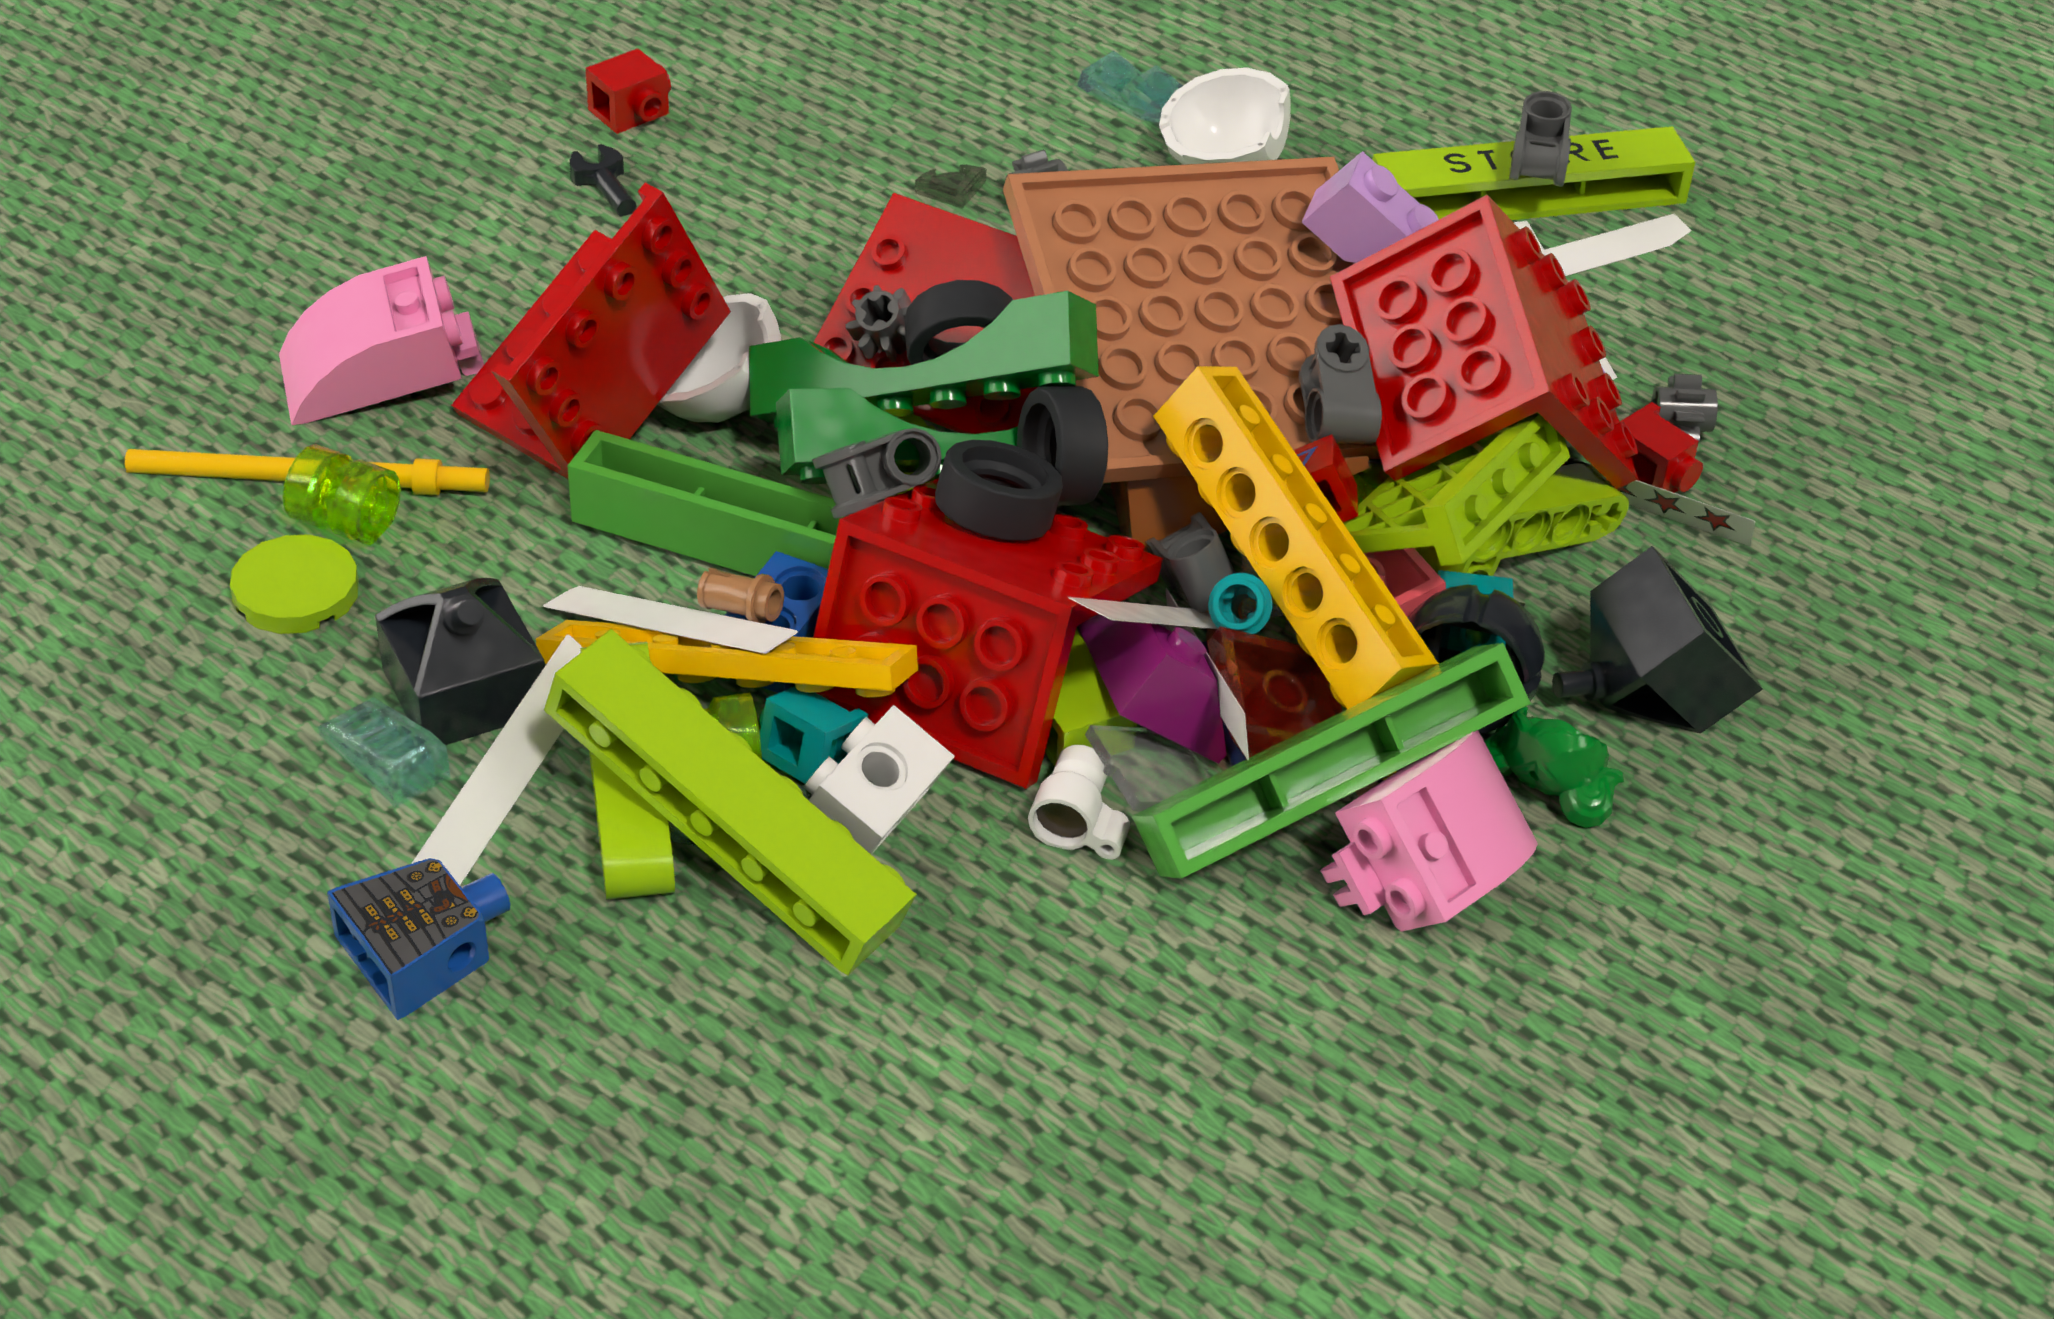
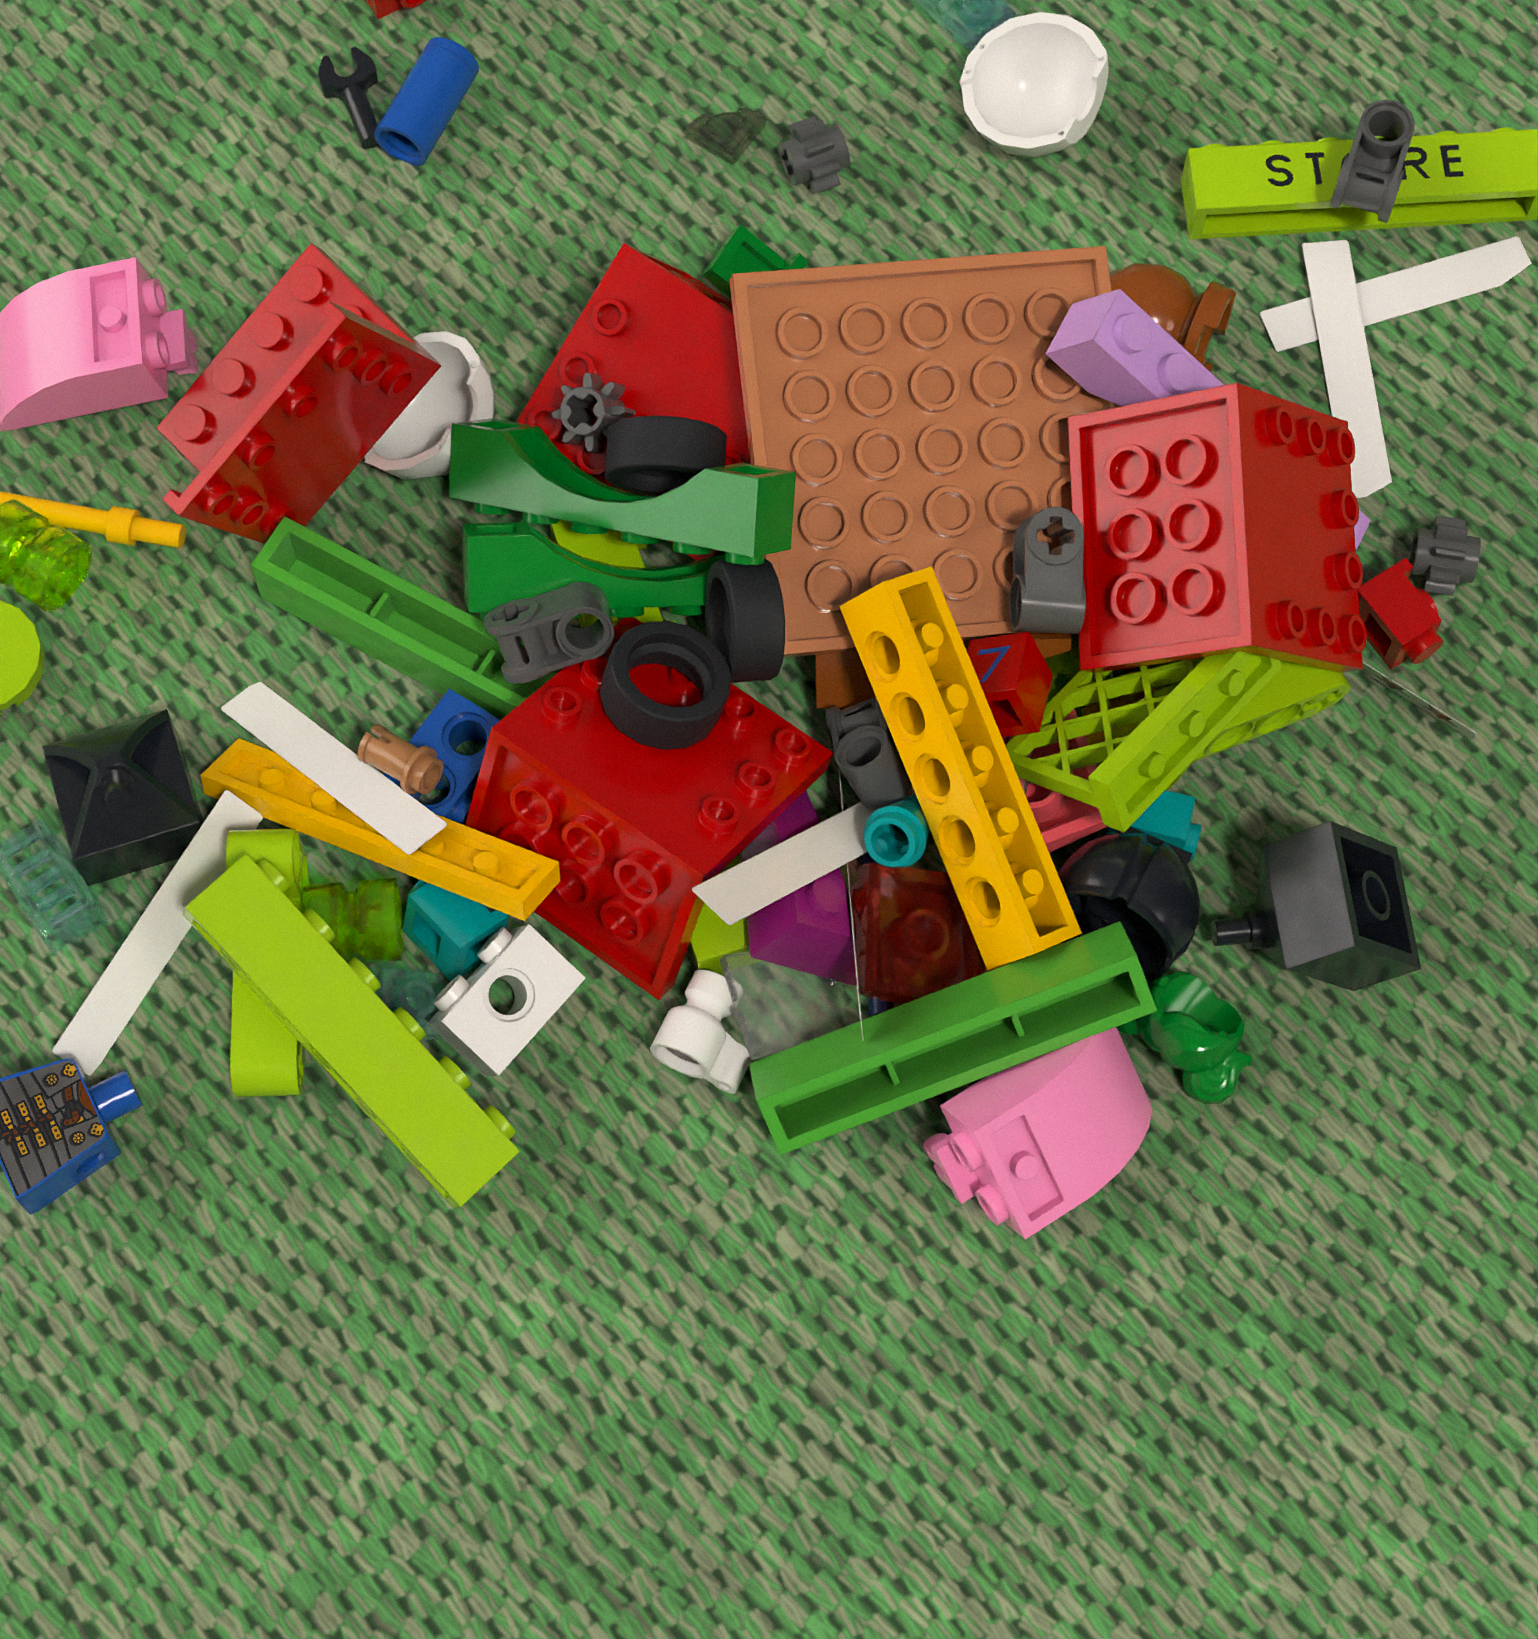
camera: 10 degrees right, 25 degrees up
none -> blue pin [374,37,479,166]

